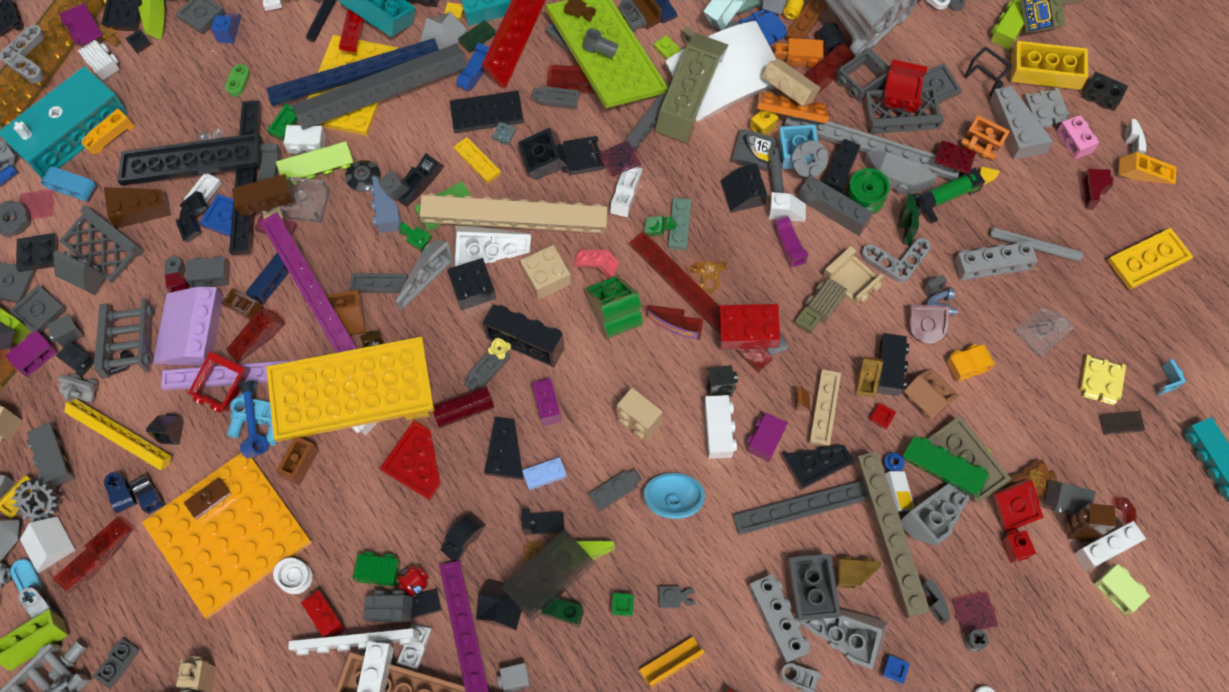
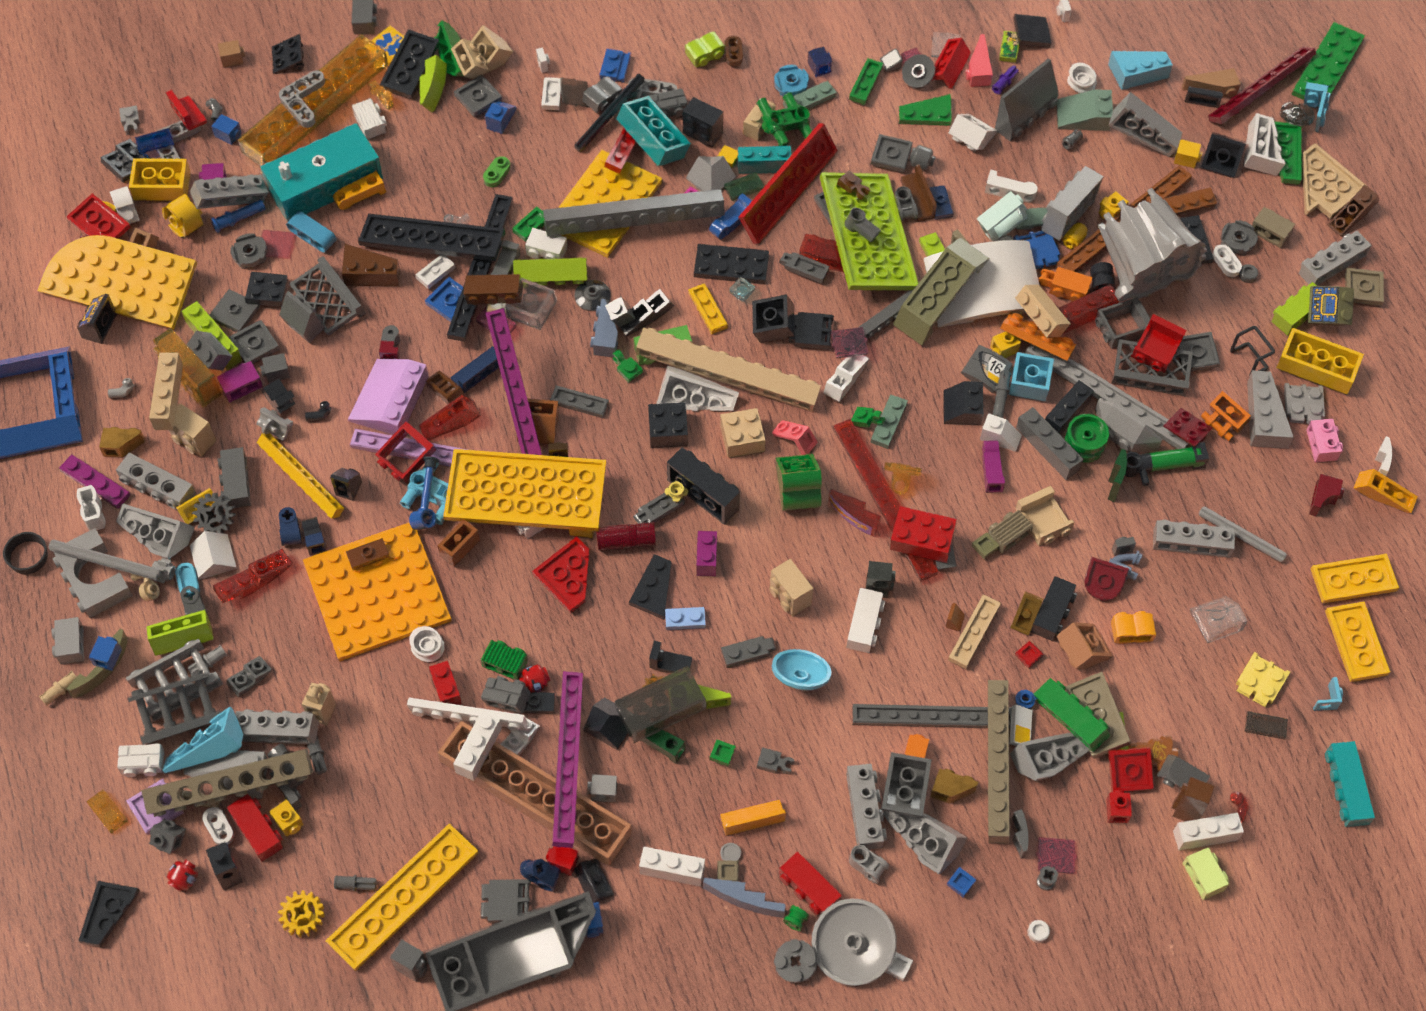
camera: 15 degrees right, 5 degrees down
magenta brick [59,3,102,46] -> none
dark grey fence [94,298,154,379] -> none
black plate [125,29,151,53] -> none
black plate [176,191,207,242] -> none
dark grey brick [186,256,230,288] -> none
dark blue plate [266,38,439,106] -> none
light grey wedge [395,240,453,311] -> none
black brick [440,513,486,562] -> none
magenta brick [747,413,788,462] -> none
black wing [782,445,854,490] -> none
plate [791,140,828,177] -> none
light grey beam [861,238,931,283] -> none
yellow tile [979,167,999,185] -> none
pearl dark grey brick [1082,71,1128,111] -> none
none -> orange brick [904,734,929,758]
none -> yellow plate [1325,602,1390,682]

